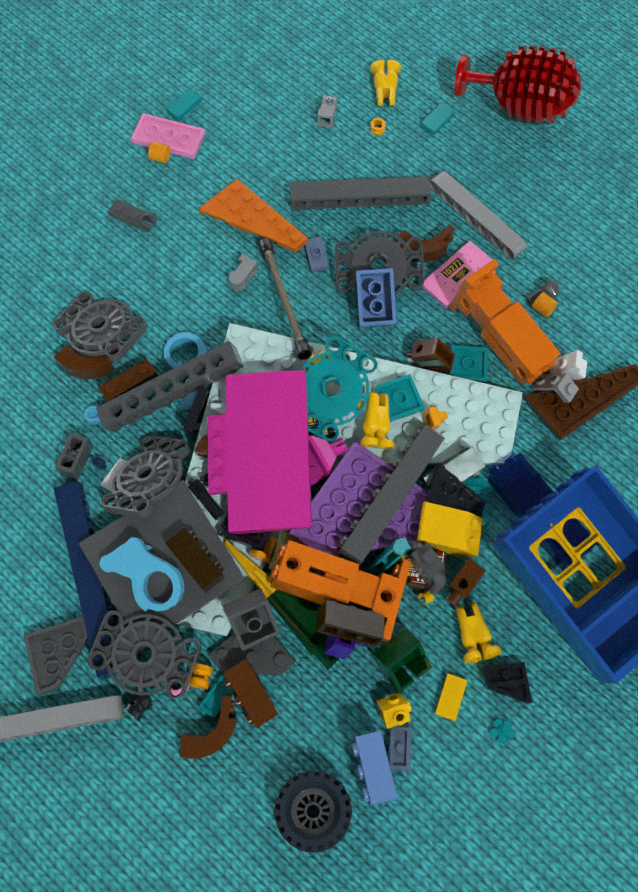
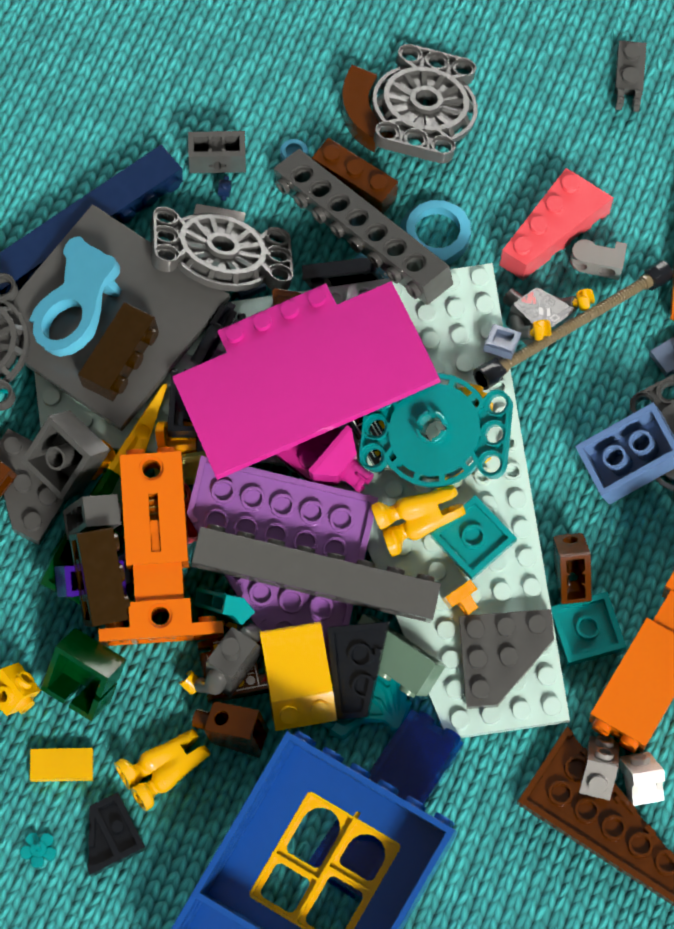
camera: 65 degrees right, 0 degrees up
none -> dark grey brick [63,494,123,540]
none -> dark grey plate [459,609,554,709]
none -> sand blue tile [483,324,521,360]
none -> coral wedge [500,168,614,280]
none -> torso [502,288,595,354]

